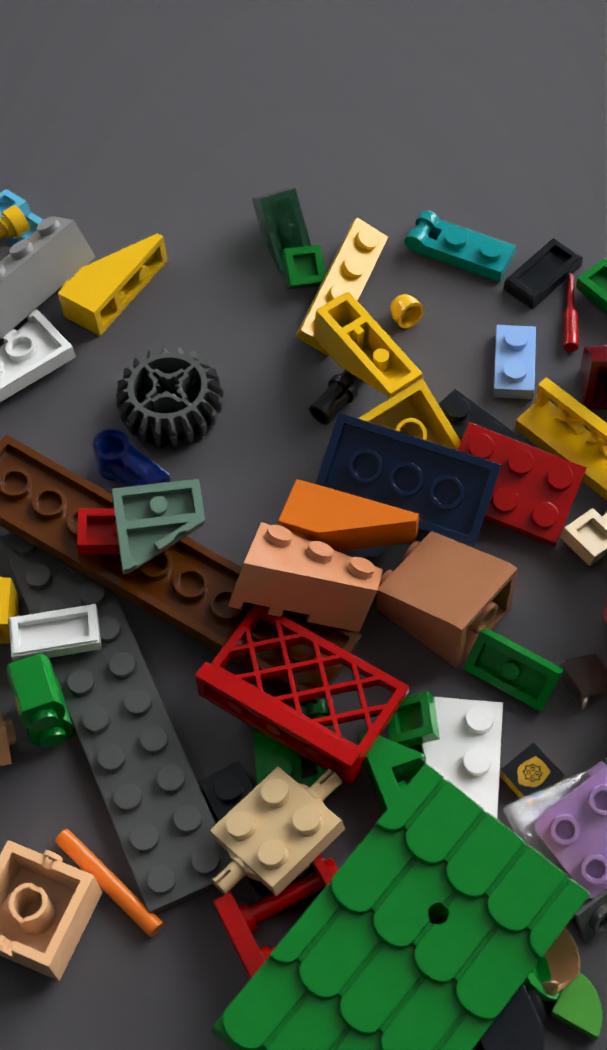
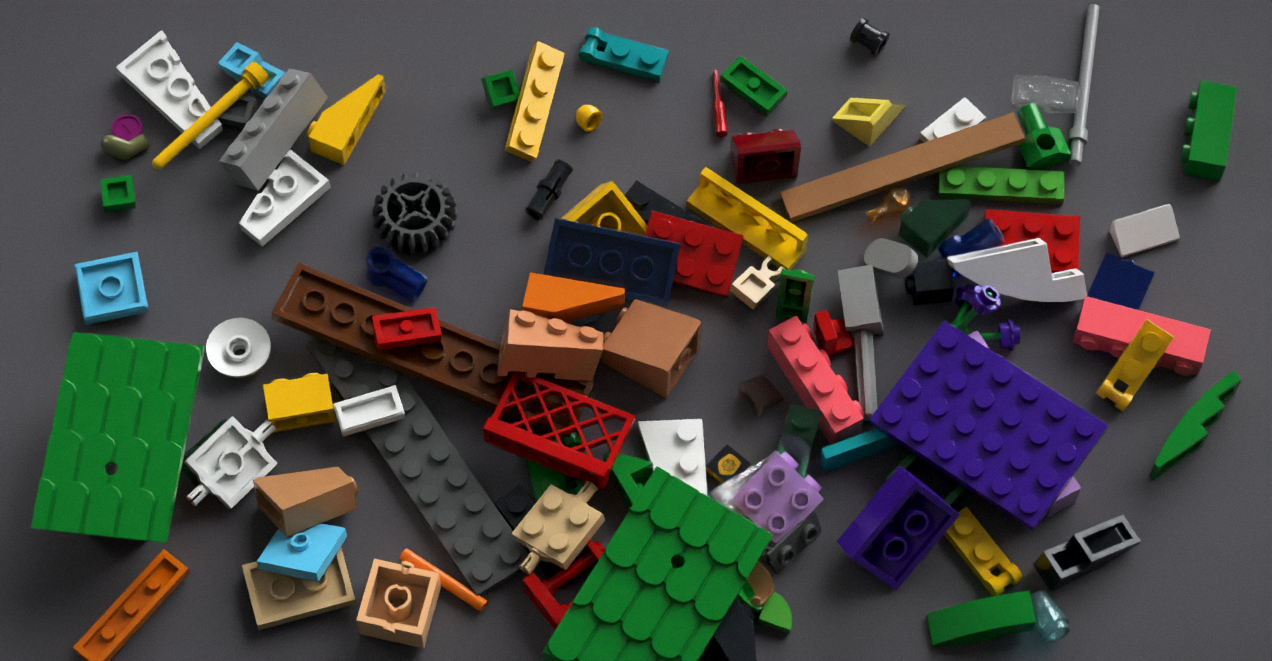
camera: 15 degrees left, 5 degrees up
green brick [6,653,73,748] -> none
sand green wing [112,479,205,574] -> none
clear green slope [252,188,311,273] -> none
yellow slope [314,291,423,398] -> none
green plate [385,691,440,747] -> none
green plate [463,627,564,712] -> none
light blue plate [493,325,536,400] -> none
black tile [503,238,583,310] -> none

